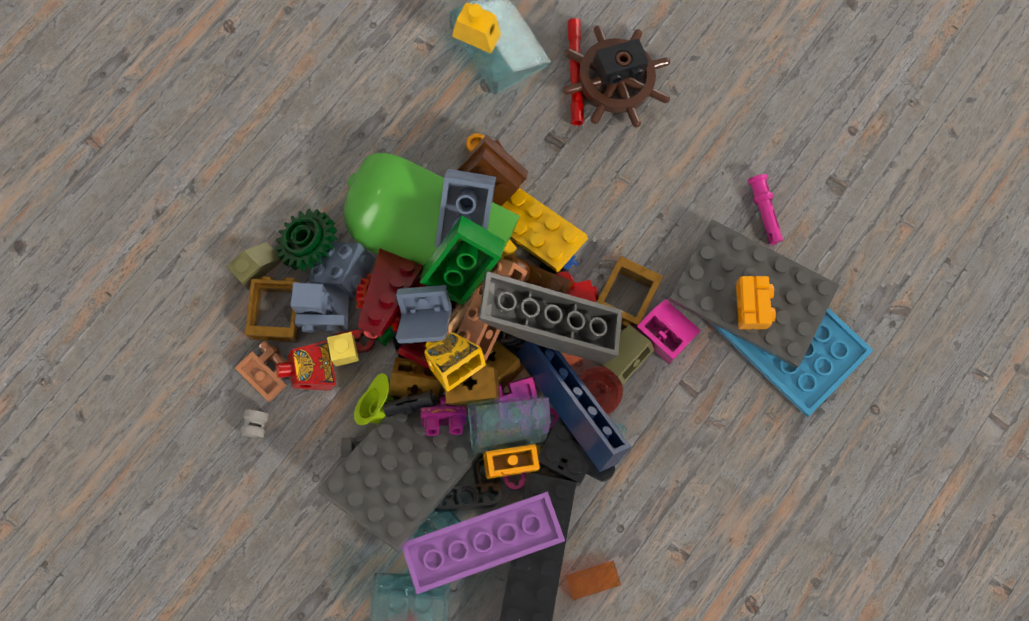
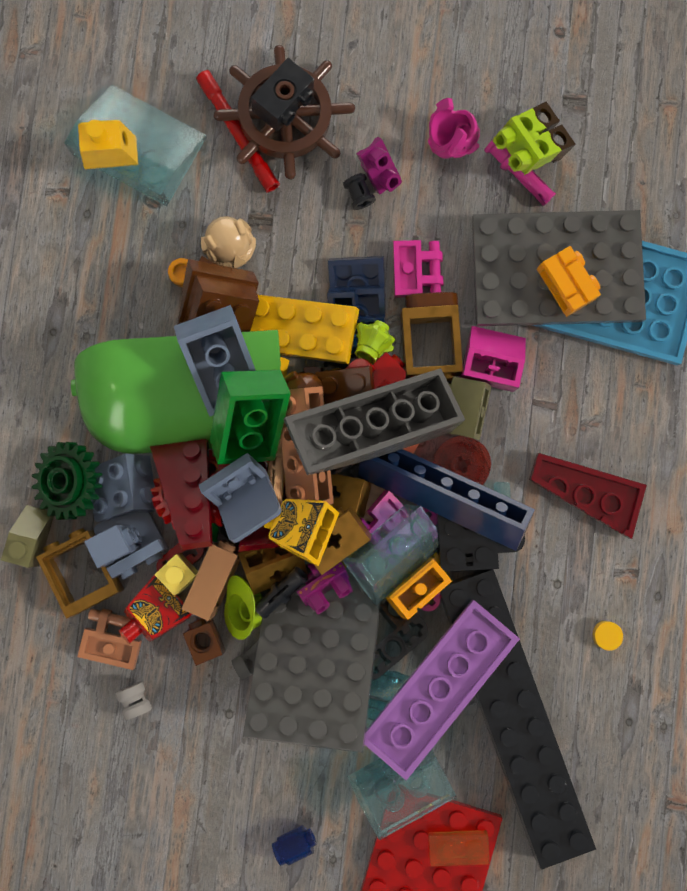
camera: 30 degrees left, 10 degrees up
clear orange plate [565,560,621,600] -> none
none -> medium nougat window [182,540,240,621]
none -> reddish brown brick [183,618,226,666]
none -> tan helmet [201,216,256,268]
none -> clear blue brick [272,825,317,866]
none -> dark blue slope [327,256,386,333]
none -> black bush [343,173,376,210]
none -> lime rock [355,320,395,364]
none -> magenta hips [356,137,402,194]
none -> dark pink plate [393,240,444,298]
none -> reddish brown beam [405,292,458,308]
none -> dark pink helmet [428,98,480,159]
none -> lime hips [493,101,576,175]
none -> dark red wing [529,453,647,539]
none -> yellow tile [592,621,623,651]

